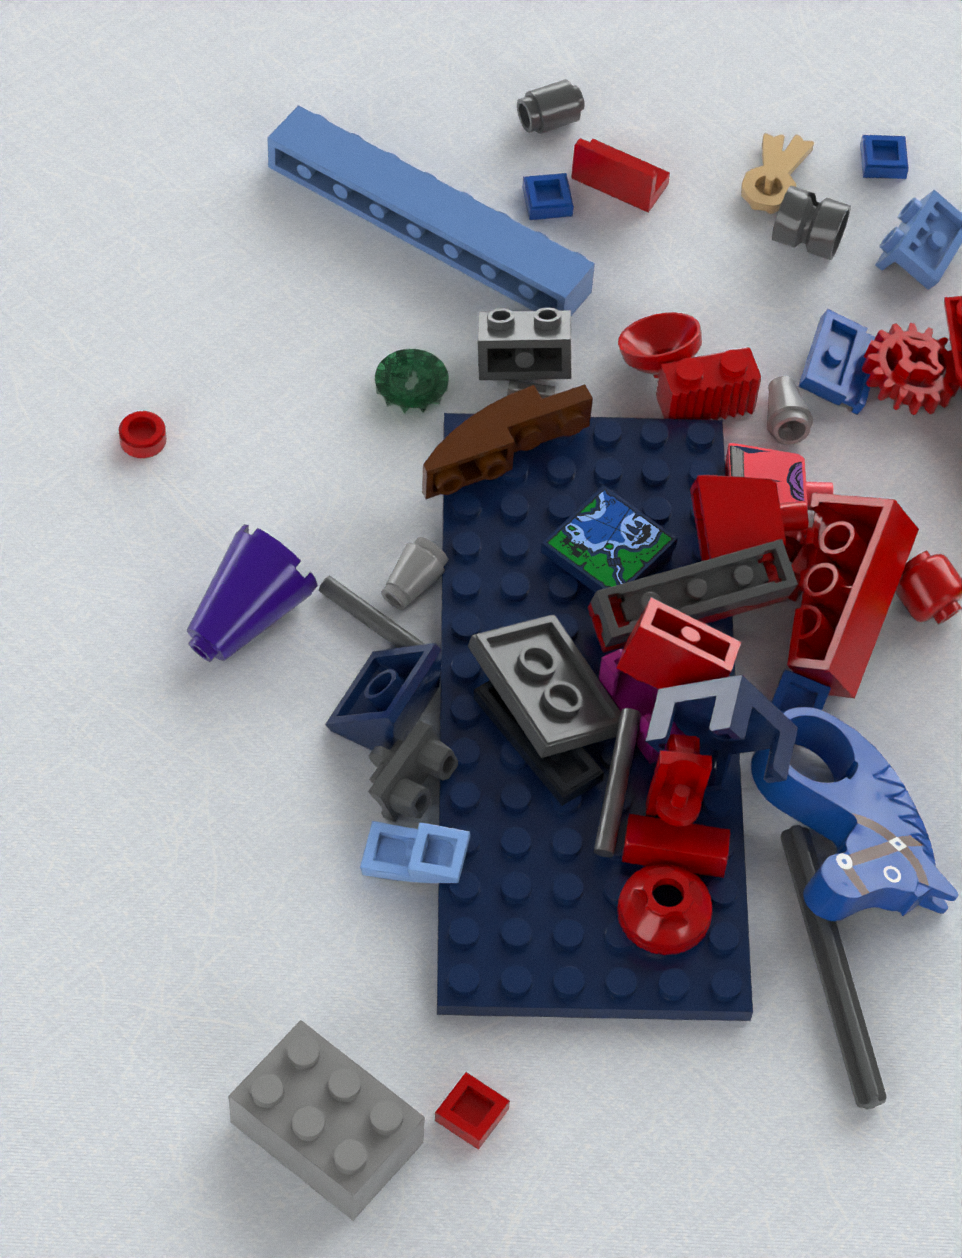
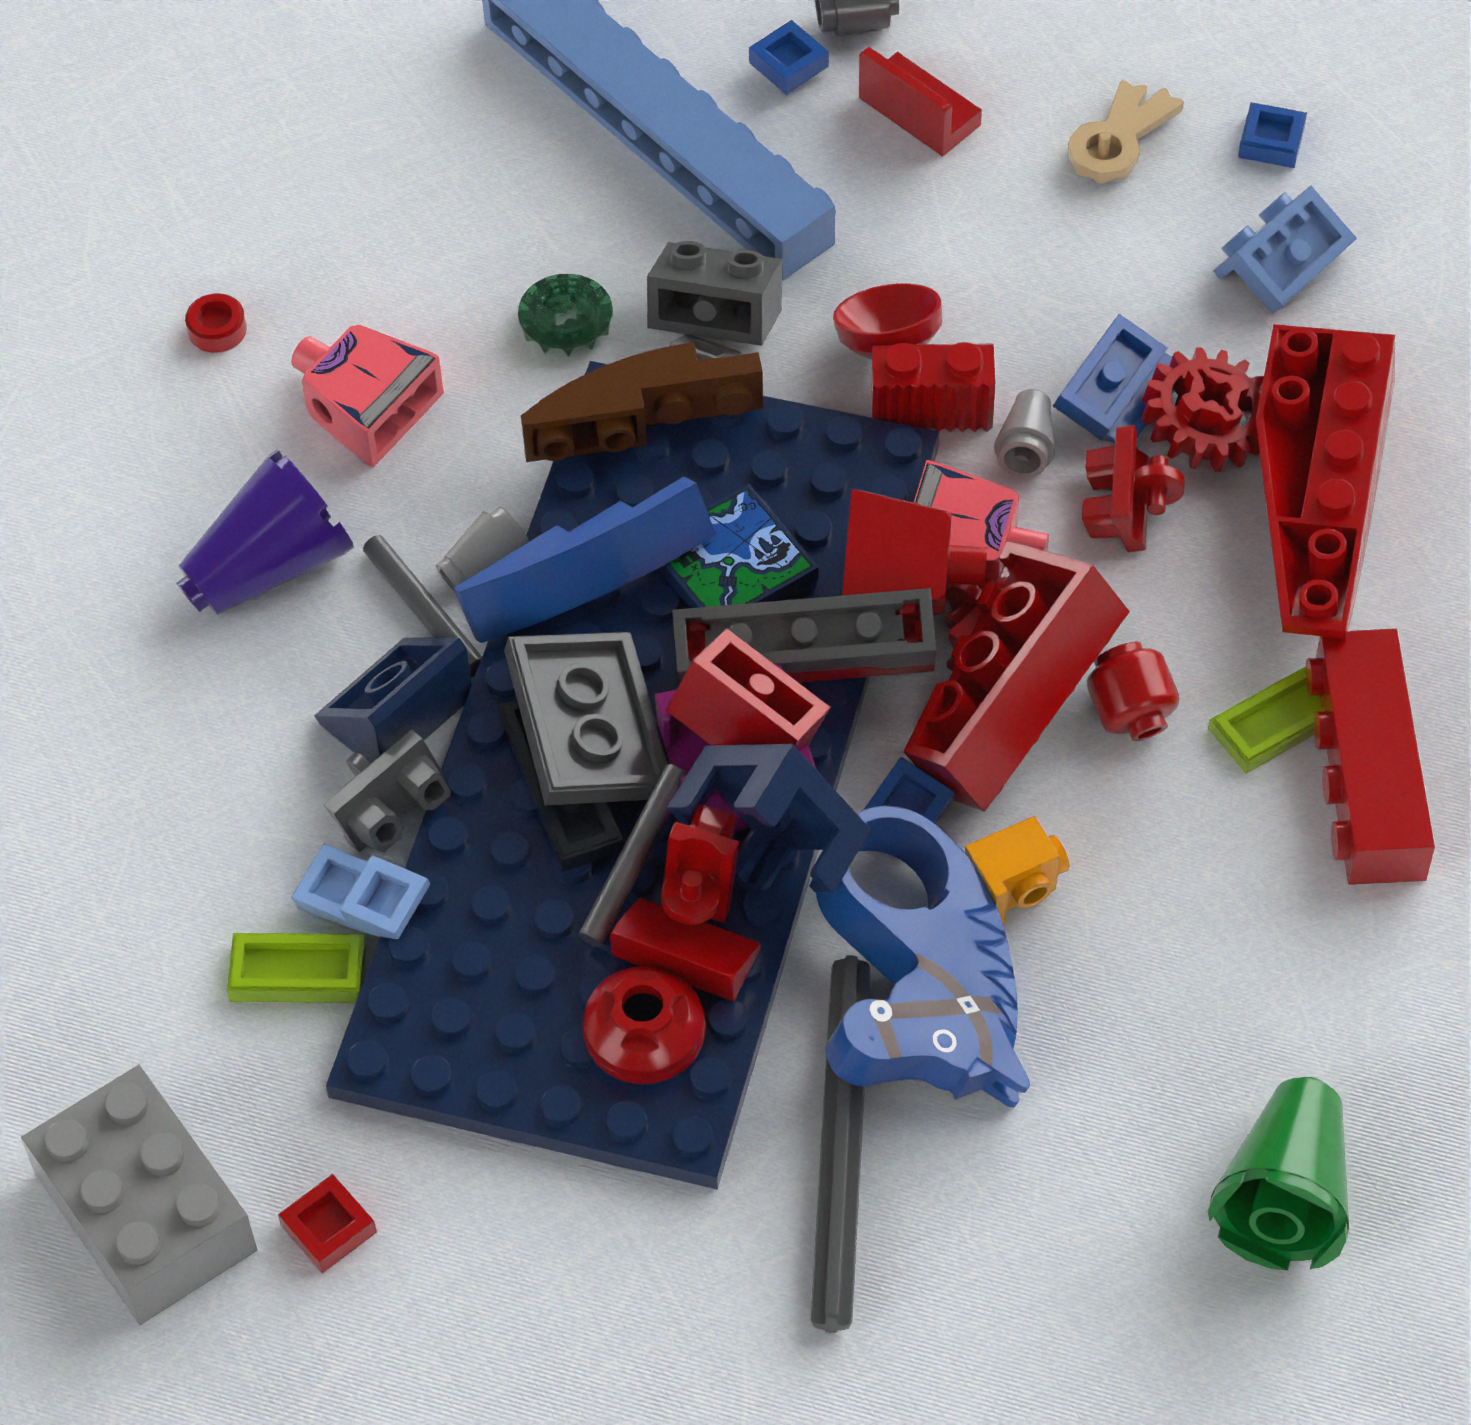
camera: 20 degrees right, 0 degrees up
blue tile [522,173,574,220] -> none
dark grey wheel [772,186,851,260] -> none
none -> lime tile [227,933,367,1003]
none -> coral torso [291,325,444,468]
none -> blue slope [453,476,716,643]
none -> blue plate [749,20,829,95]
none -> light orange brick [965,816,1070,925]
none -> red hips [1082,425,1185,552]

